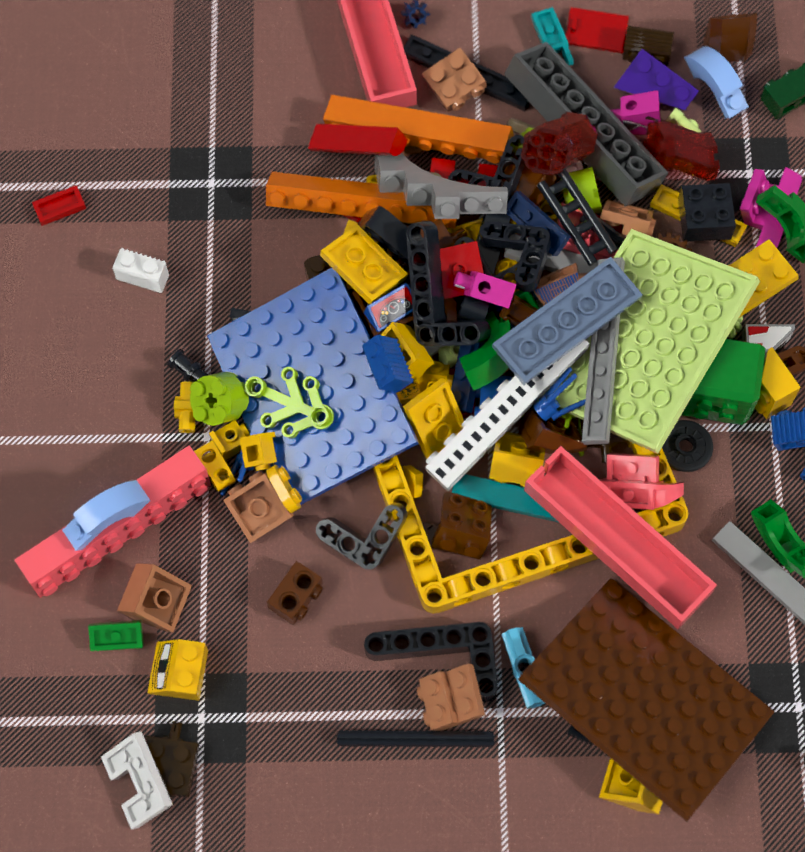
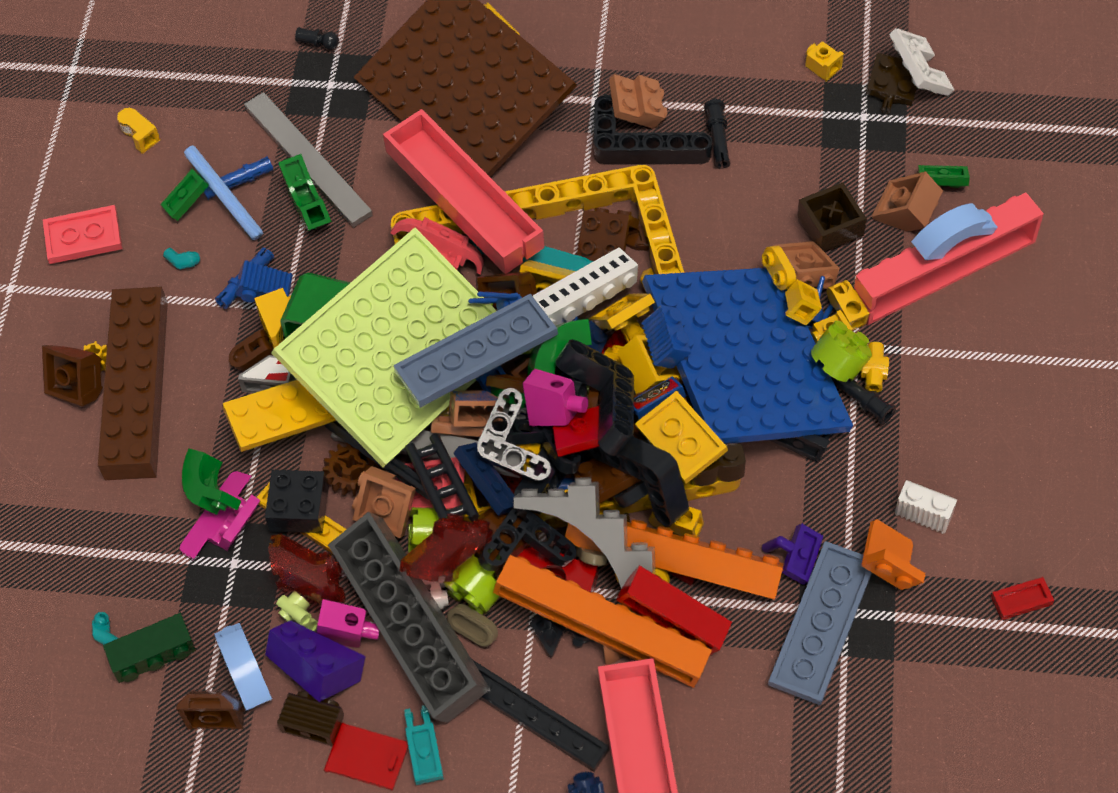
camera: 170 degrees left, 10 degrees down
yellow slope [147,639,208,701] -> none
lime plant [245,367,334,439] -> none
reddish brown brick [267,561,324,625] -> none
black beam [316,503,407,570] -> none
black axle [337,730,494,747] -> none
nougat plate [422,47,487,113] -> none
medium azure piece [501,627,545,709] -> none
light grey tile [582,257,625,445] -> none
none -> black pin [703,99,730,169]
none -> dark purple plate [762,523,823,585]
none -> sand blue plate [768,541,872,705]
none -> dark brown brick [797,182,867,252]
none -> yellow brick [805,41,844,81]
none -> orange bracket [861,519,926,590]

